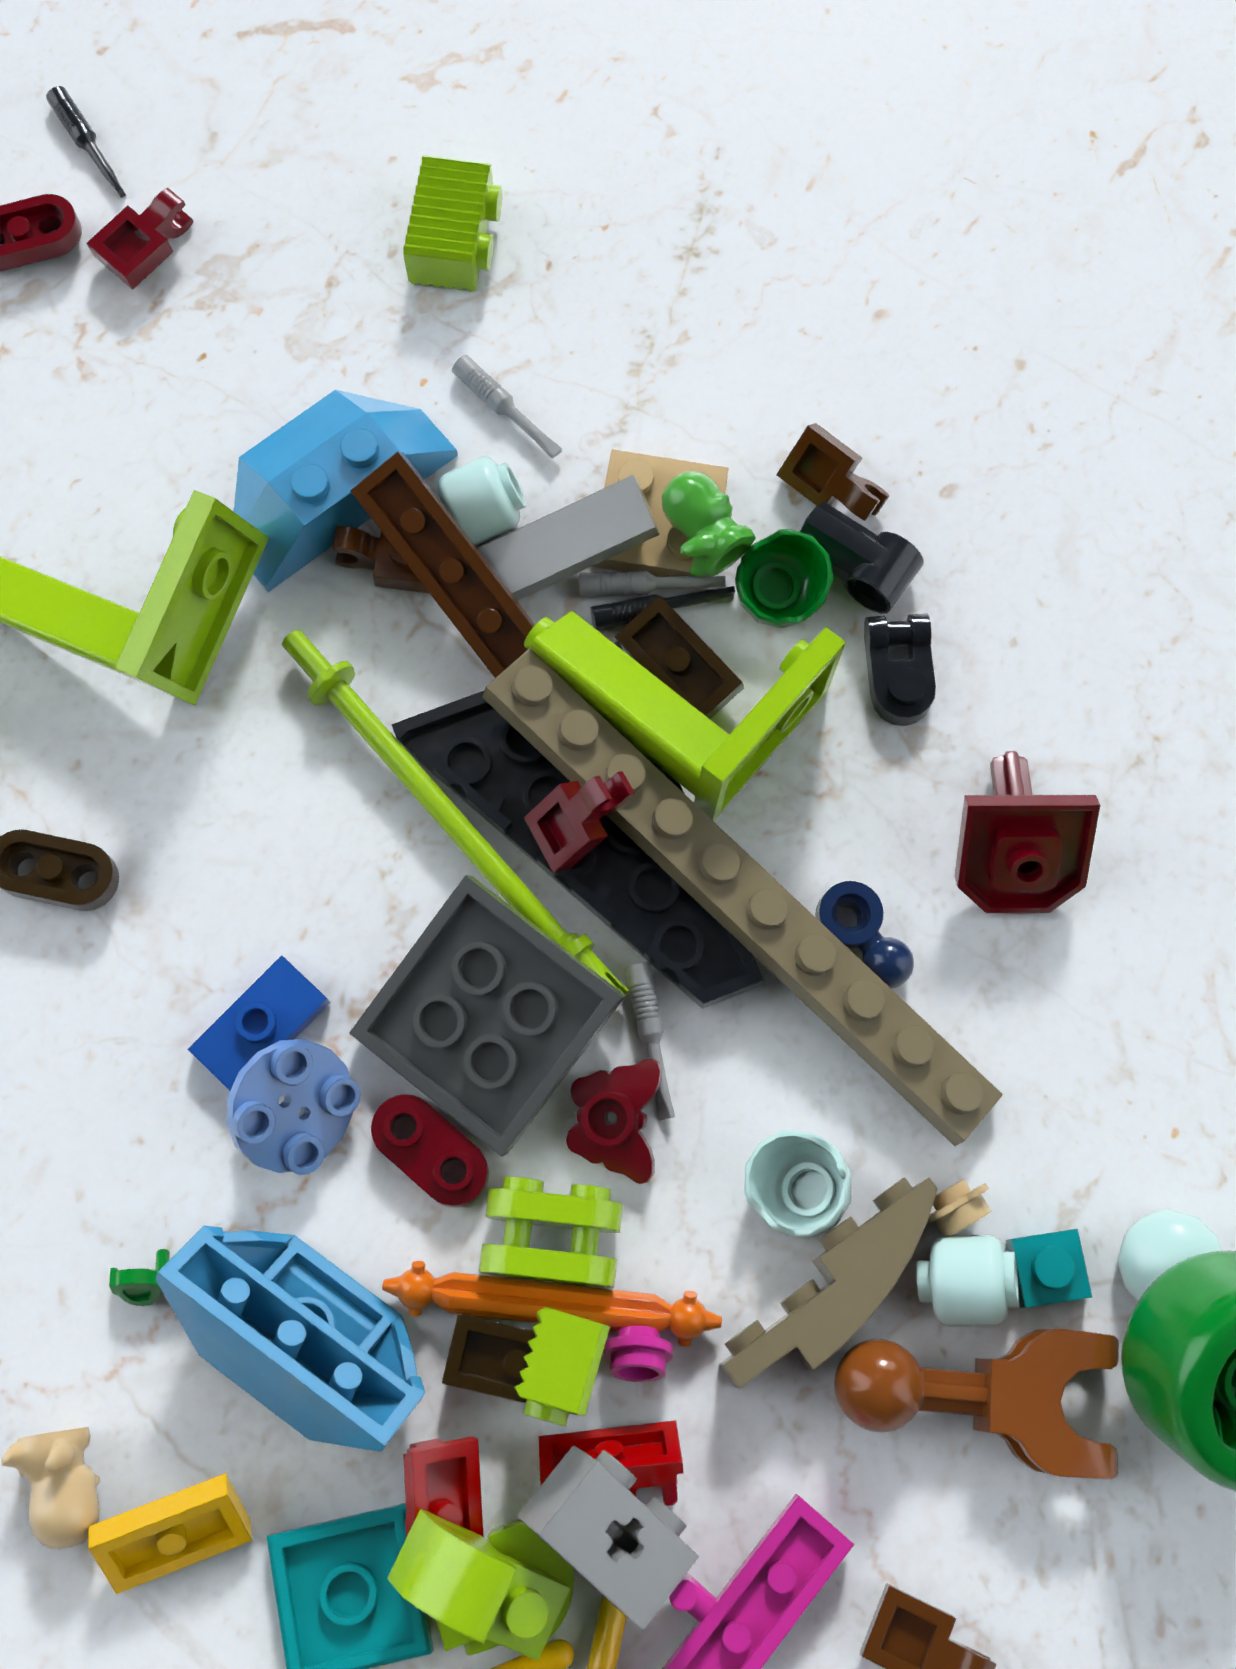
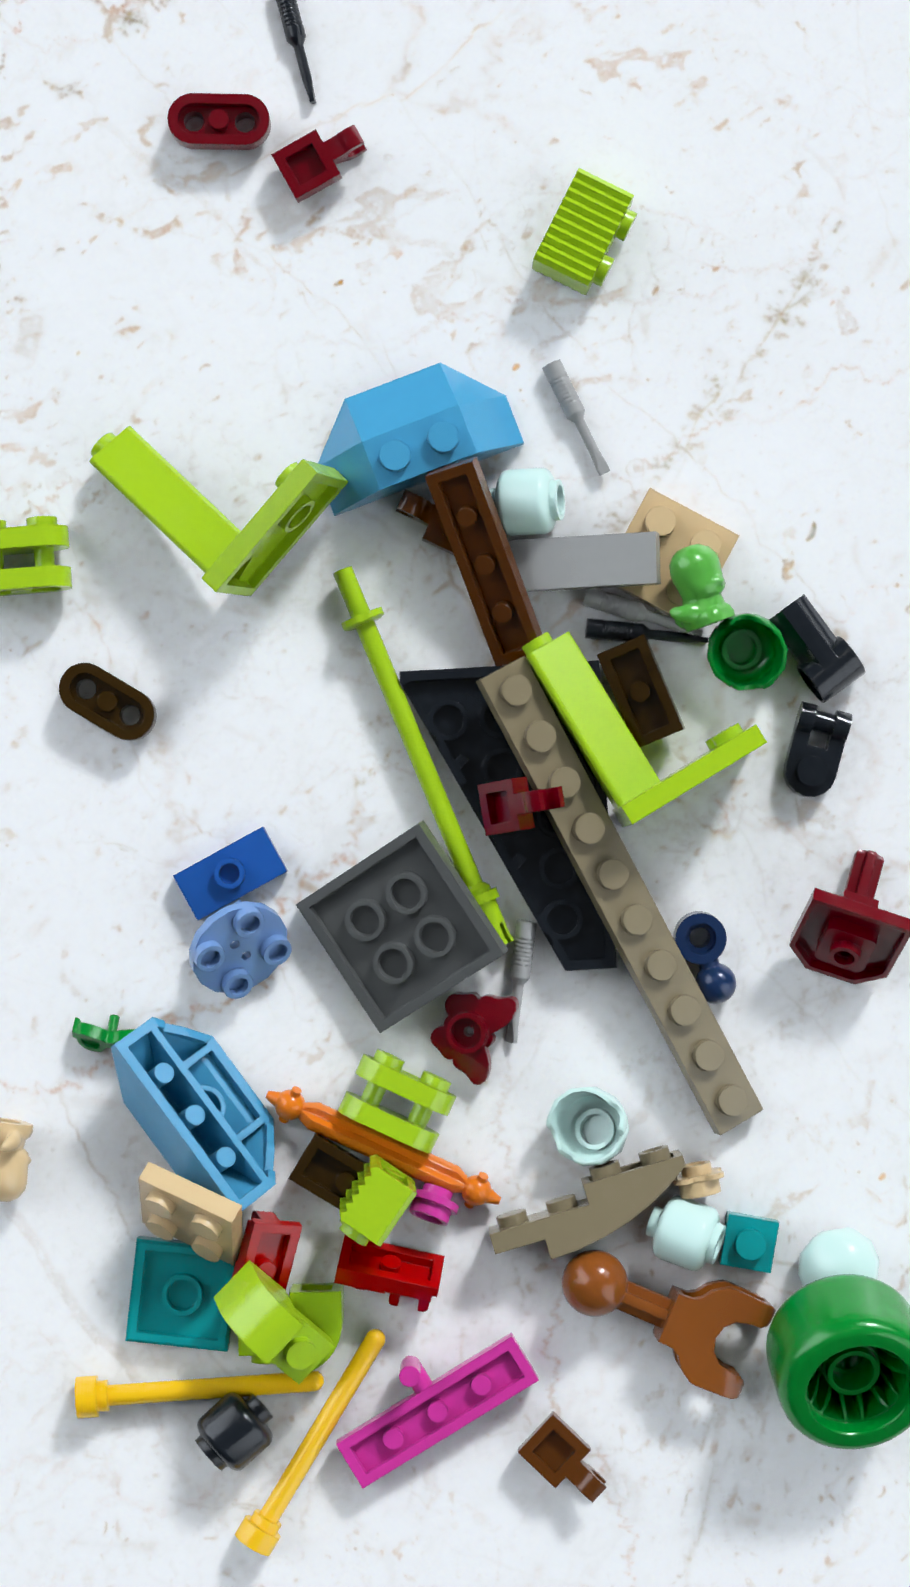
camera: 20 degrees right, 15 degrees up
yellow plate [88,1473,253,1594] -> none
dark red plate [371,1094,489,1207] -> none
light grey brick [517,1445,699,1630] -> none
reddish brown plate [776,423,890,521] -> none
none -> tan plate [138,1161,243,1265]

